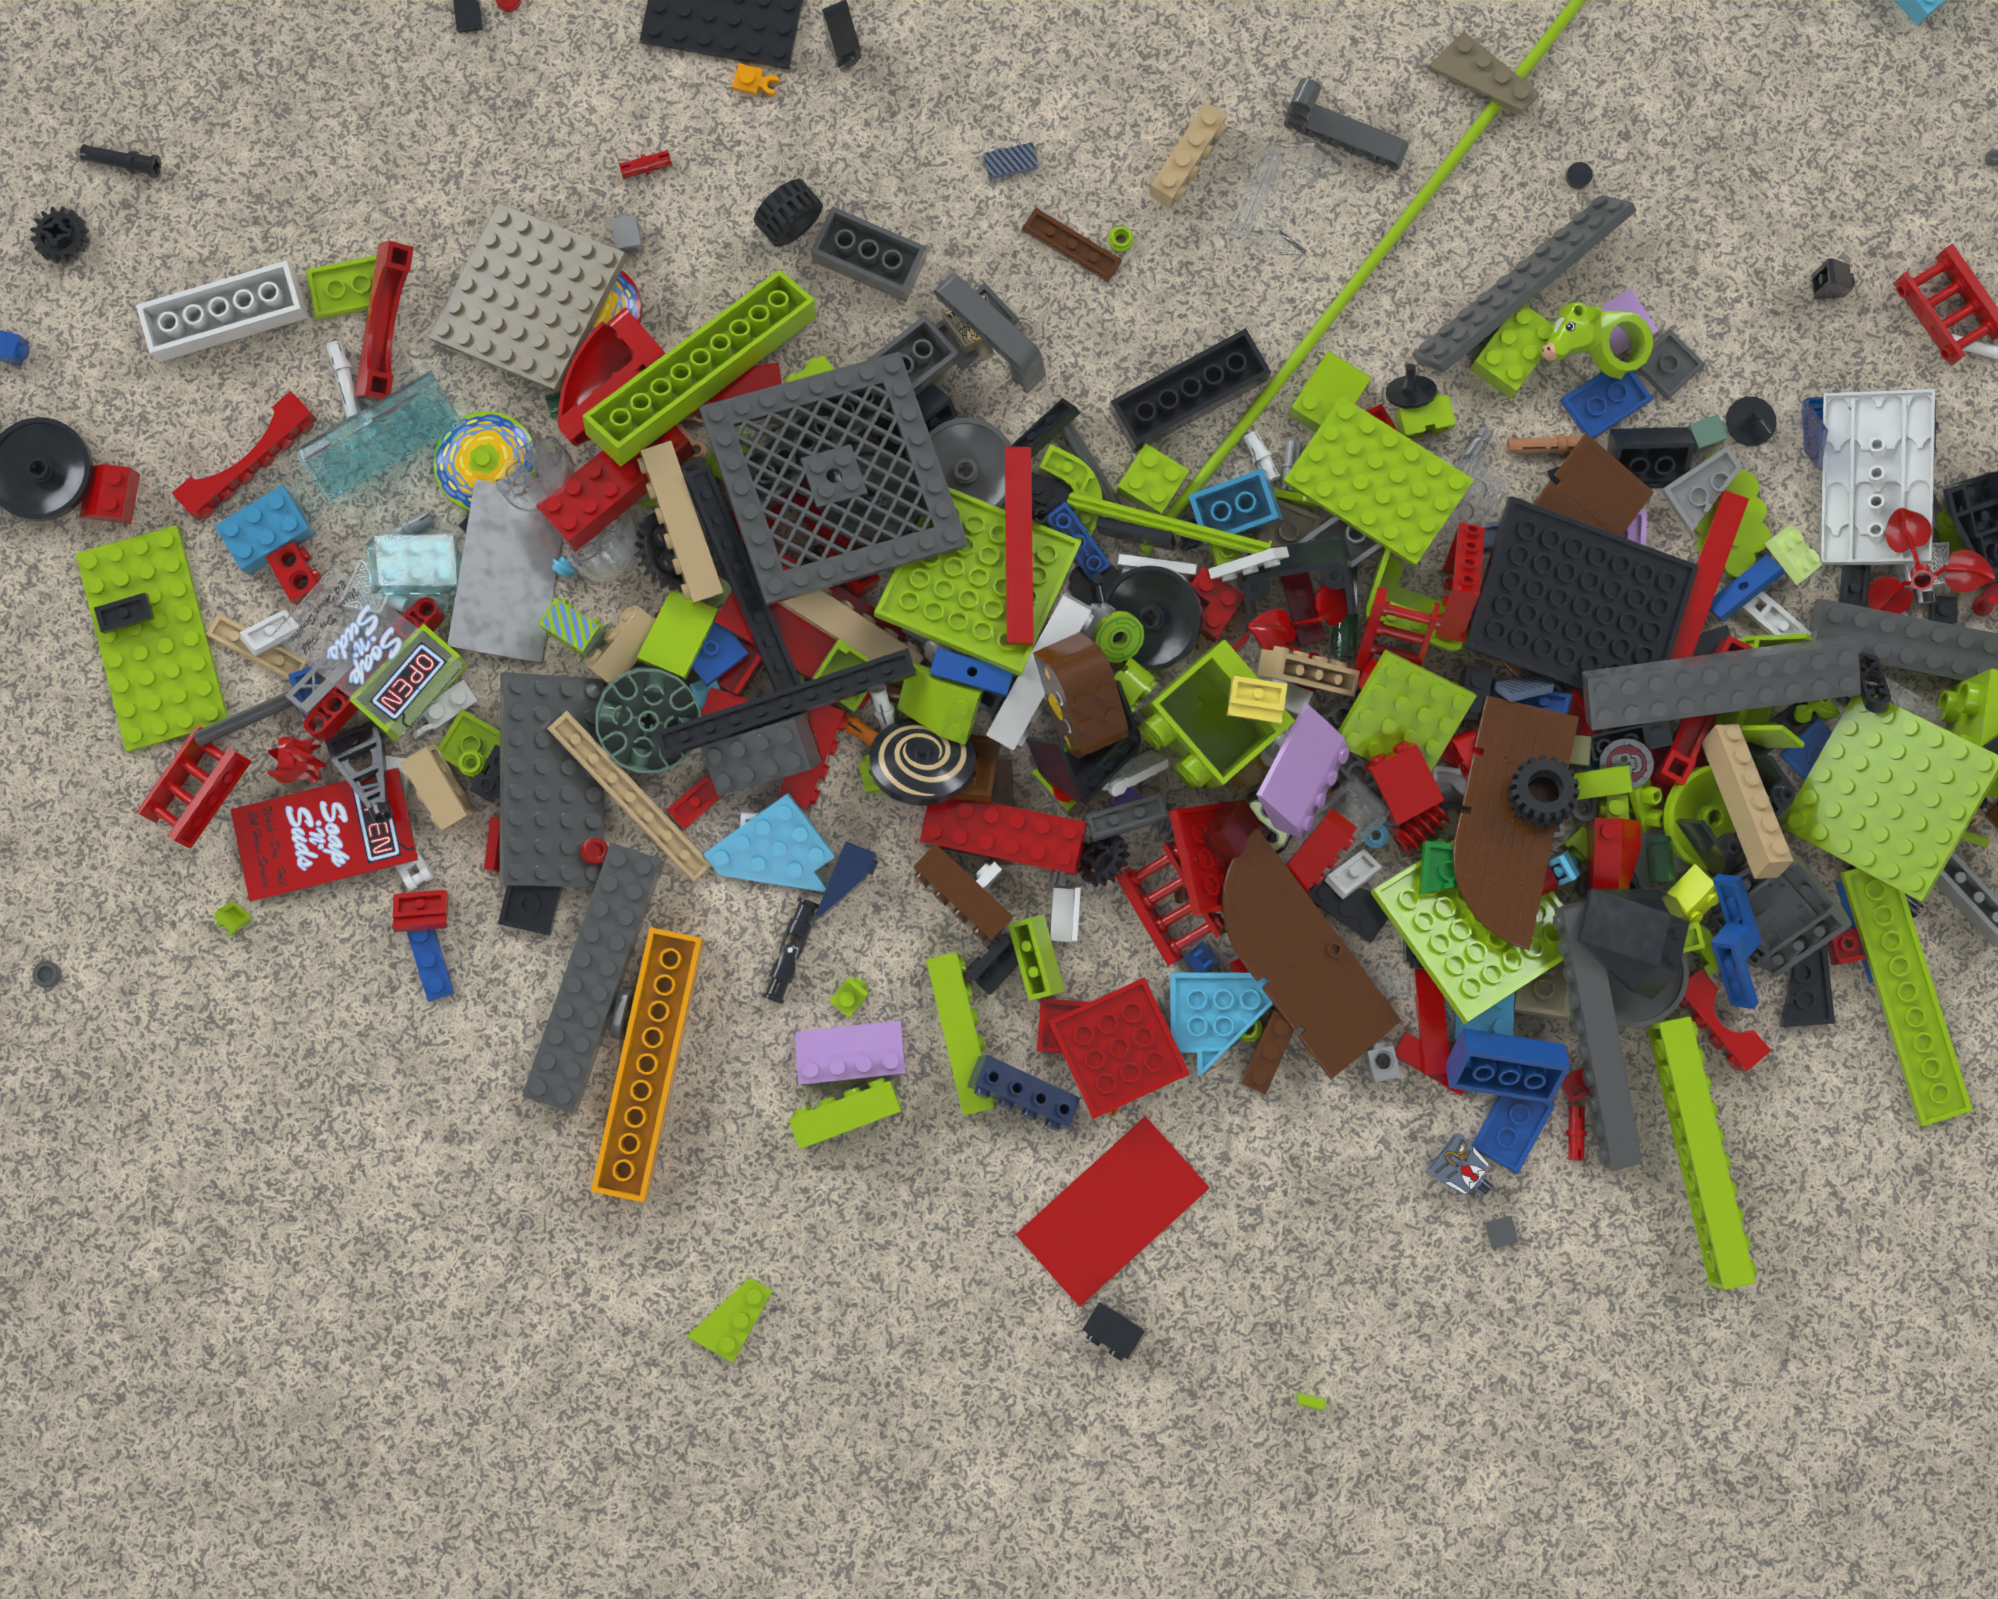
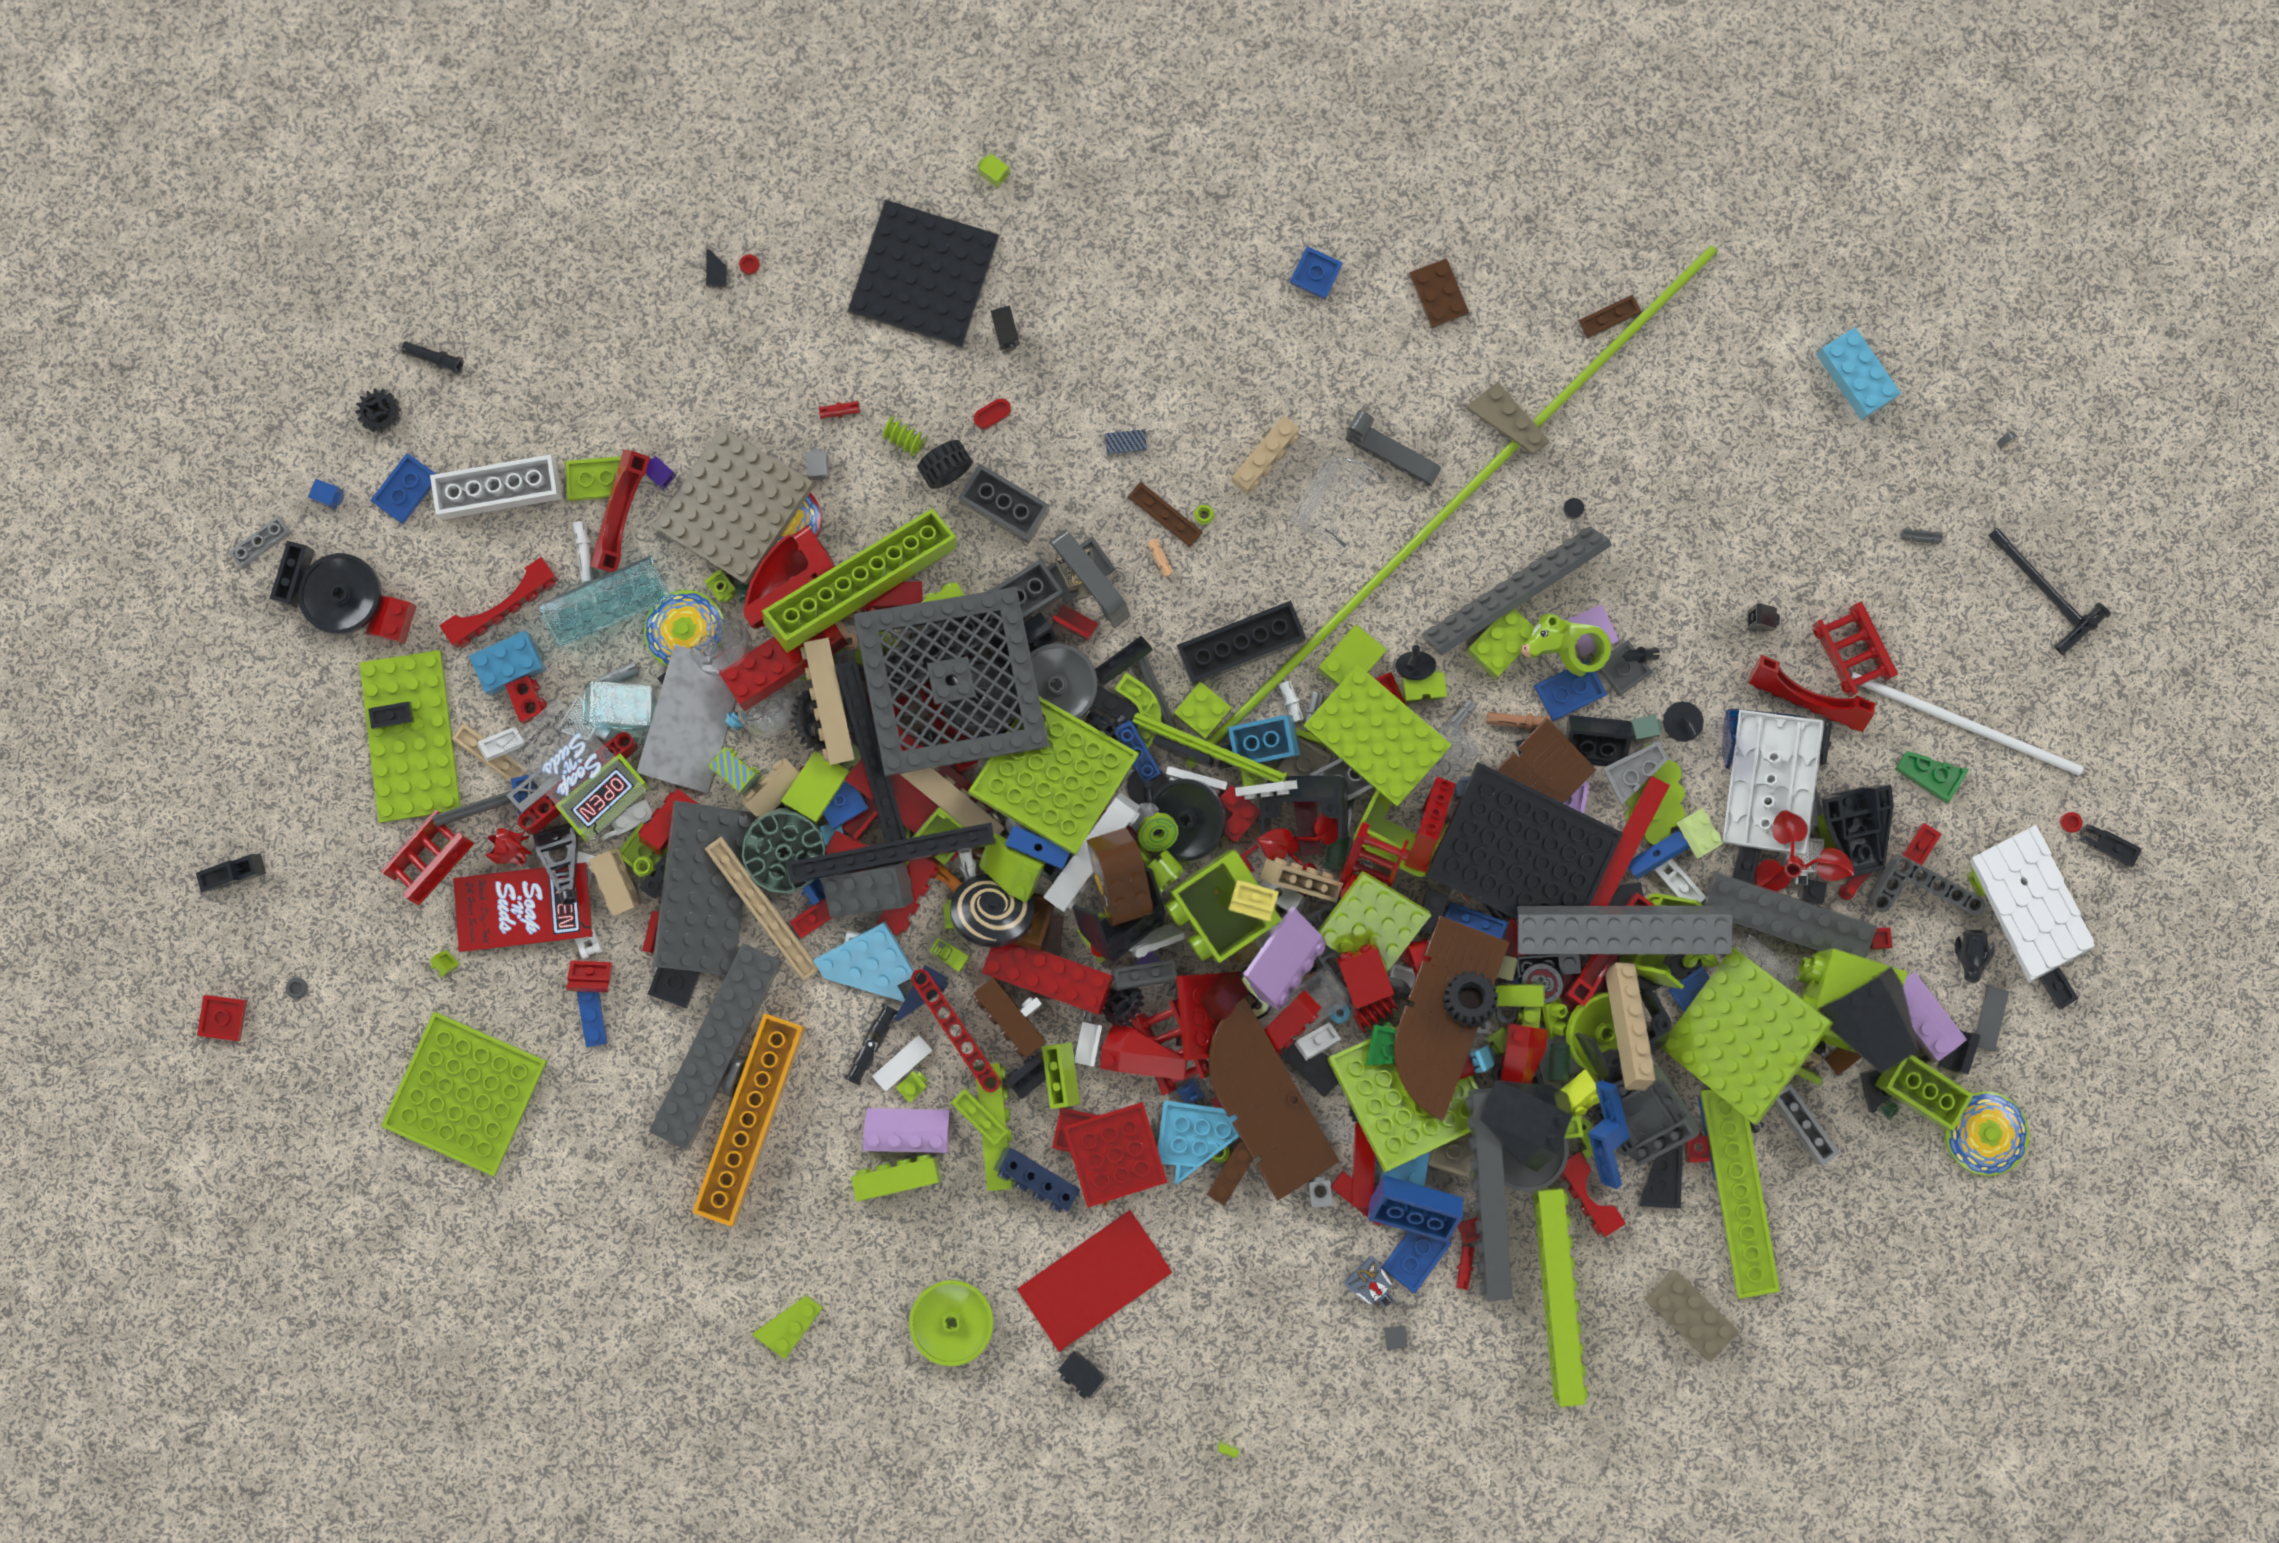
camera: 15 degrees right, 0 degrees up
red tile [580,838,608,865] -> none
light orange plate [732,63,780,97] -> none
red tile [1004,447,1034,646] -> none
sand blue tile [1495,673,1554,702] -> none
black beam [1859,653,1892,714] -> none
none -> blue tile [370,453,436,525]
none -> lime plate [381,1011,548,1177]
none -> red brick [638,789,697,855]
none -> dark purple brick [645,456,676,490]
none -> lime brick [704,569,738,603]
none -> blue tile [801,879,826,905]
none -> white tile [872,1035,933,1092]
none -> lime piece [882,415,928,457]
none -> lime dish [909,1280,994,1366]
none -> red beam [911,969,1001,1092]
none -> lime leg [929,937,970,973]
none -> lime tile [950,1088,1010,1147]
none -> red tile [974,398,1011,429]
none -> red panel [1052,604,1098,642]
none -> red wedge [1100,1024,1187,1080]
none -> light nougat axle [1148,539,1173,577]
none -> black axle [1622,647,1660,663]
none -> dark tan brick [1644,1269,1740,1362]
none -> red arch [1748,654,1875,733]

